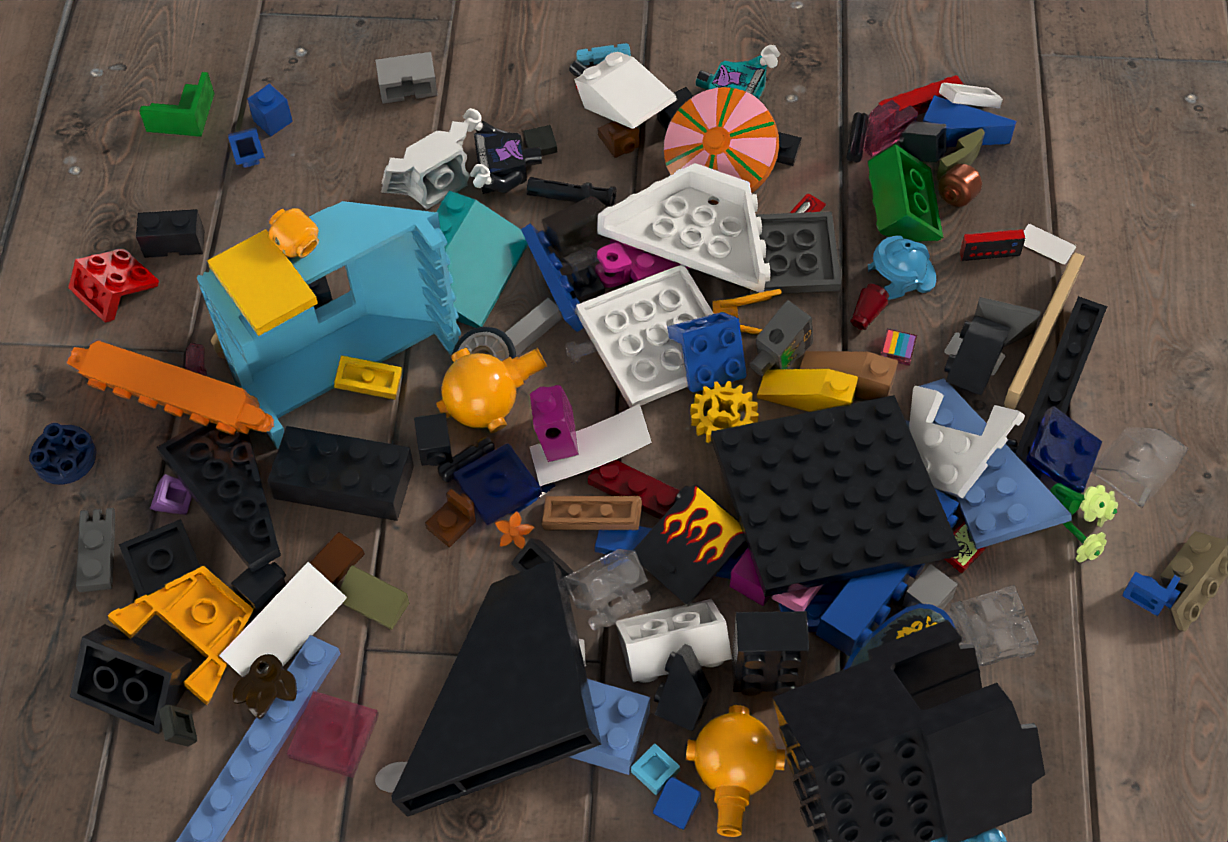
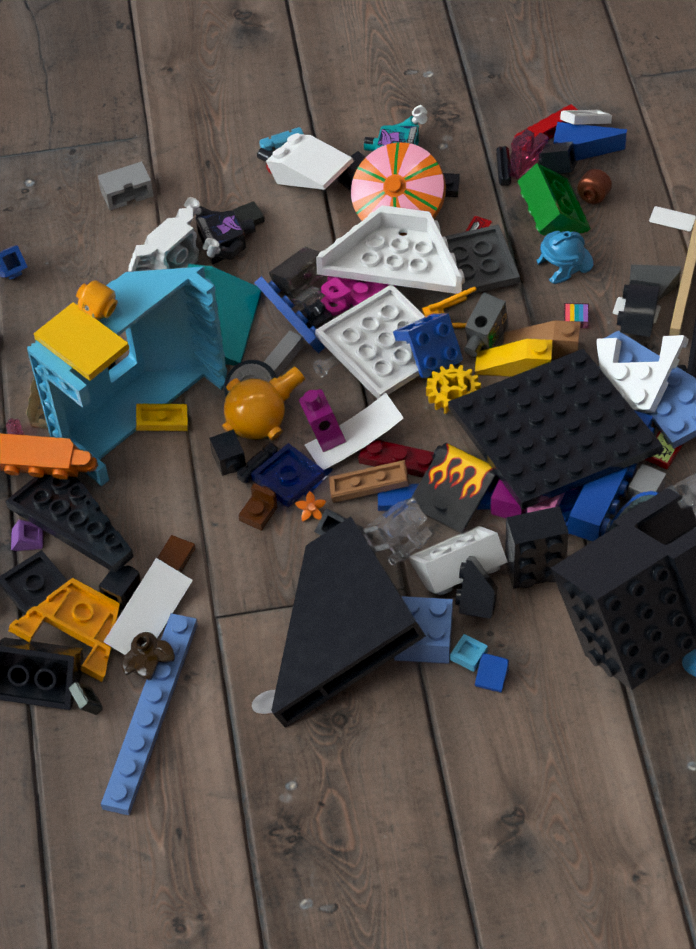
camera: 10 degrees left, 5 degrees down
blue brick [247,84,293,137] -> none
black brick [268,426,414,521] -> none
clear pink plate [287,691,379,778] -> none
olive slope [339,565,410,630] -> none
black pin [527,177,617,209] -> none
reddish brown bracket [598,121,639,158] -> none
light orange piece [686,705,785,837] -> none
dark red cone [850,284,889,330] -> none
olive slope [936,128,985,180] -> none
tile [960,229,1026,261] -> none

